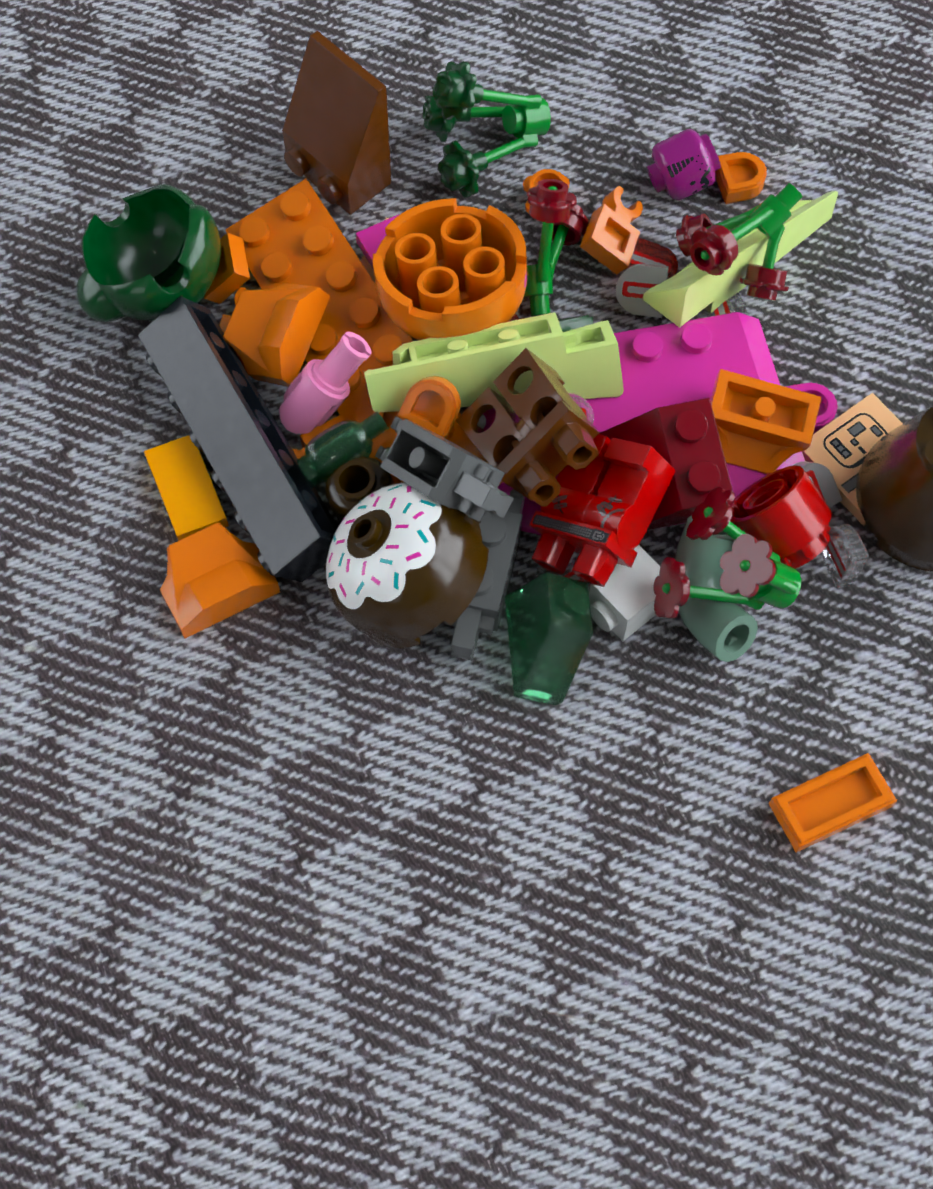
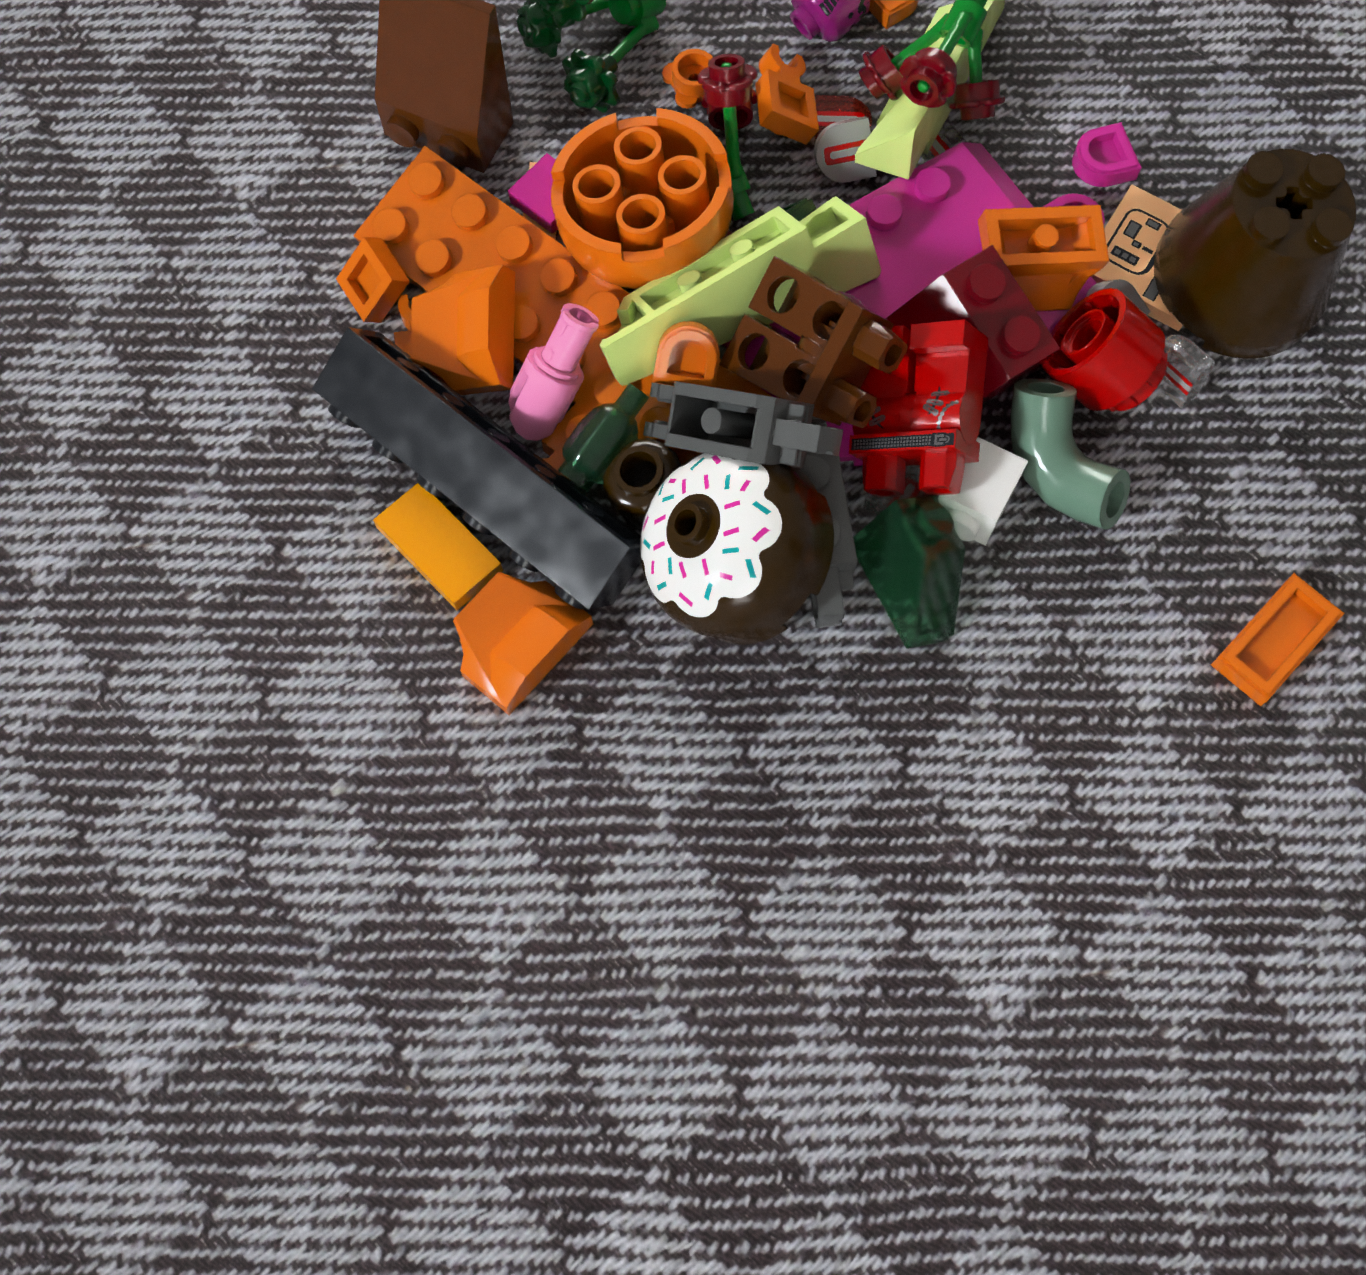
camera: 20 degrees left, 5 degrees up
dark green piece [77,184,221,322] -> none
dark red plant [653,487,801,619] -> none
none -> dark pink tile [1072,122,1141,187]

